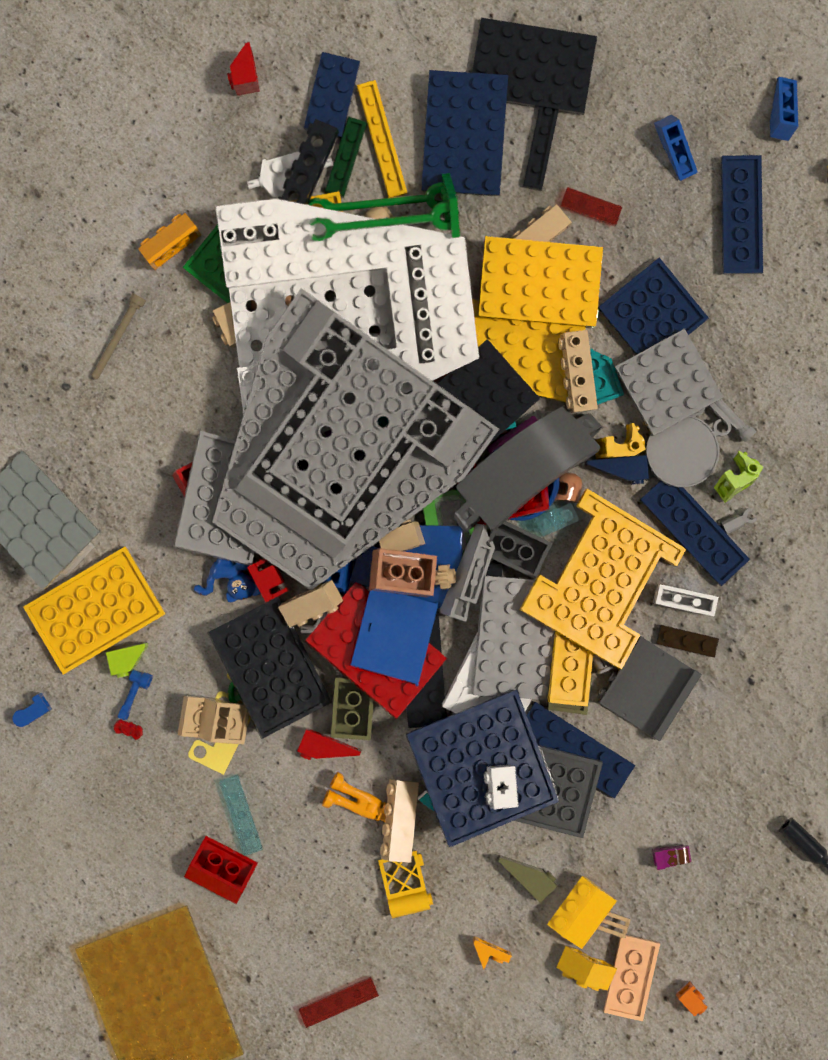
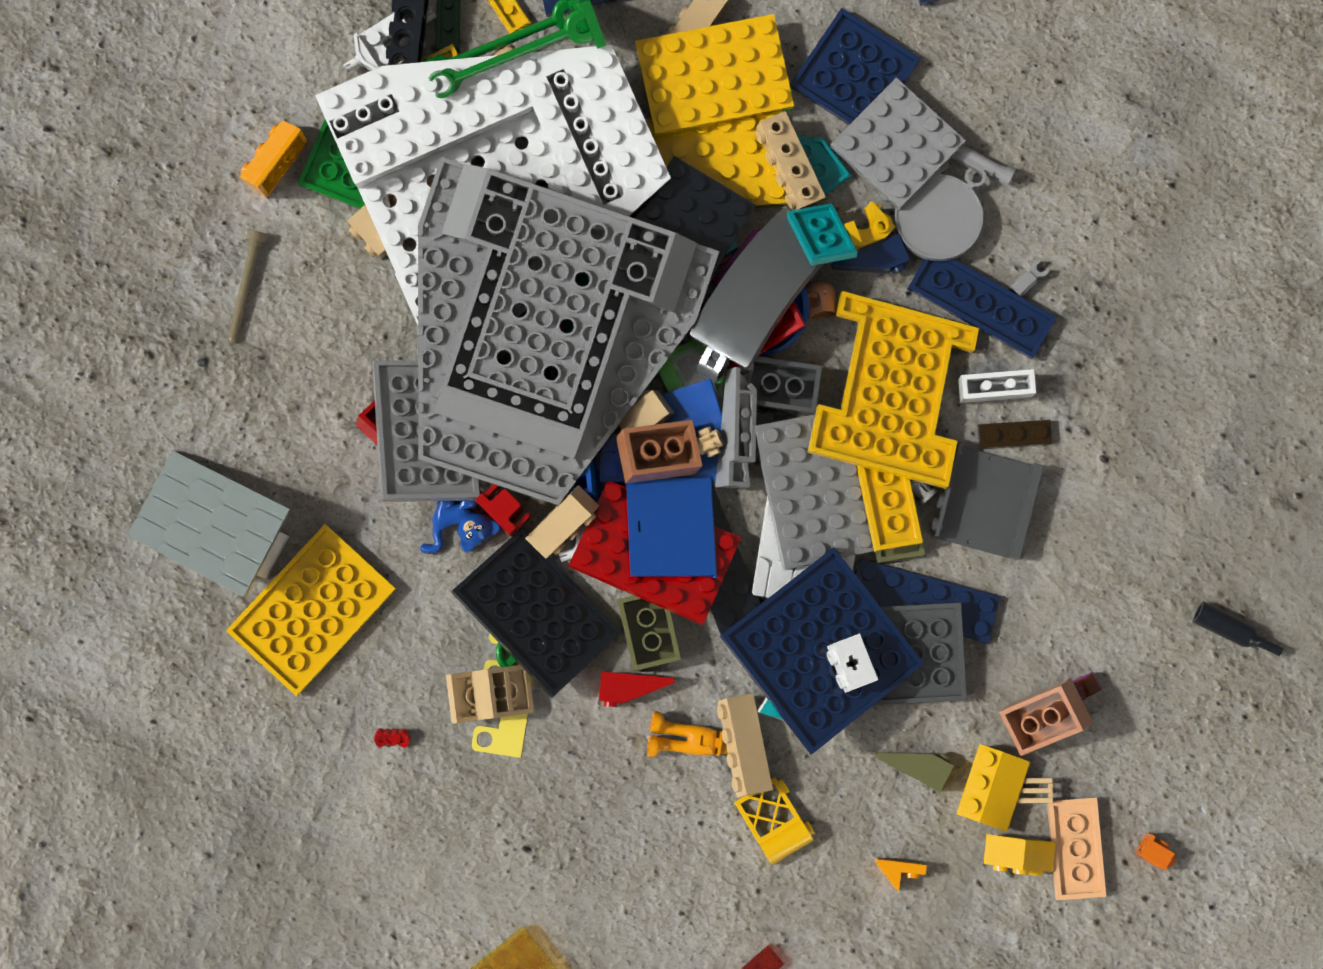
camera: 10 degrees left, 5 degrees down
blue leg [13,693,52,727] -> none
lime slope [106,643,148,678] -> none
blue brick [117,670,153,720] -> none
red slope [184,836,258,905] -> none
clear light blue tile [219,774,263,856] -> none
clear light blue brick [534,503,579,537] -> none
lime tile [714,451,763,503] -> none
none -> teal tile [787,203,858,266]
none -> nougat brick [999,678,1093,756]

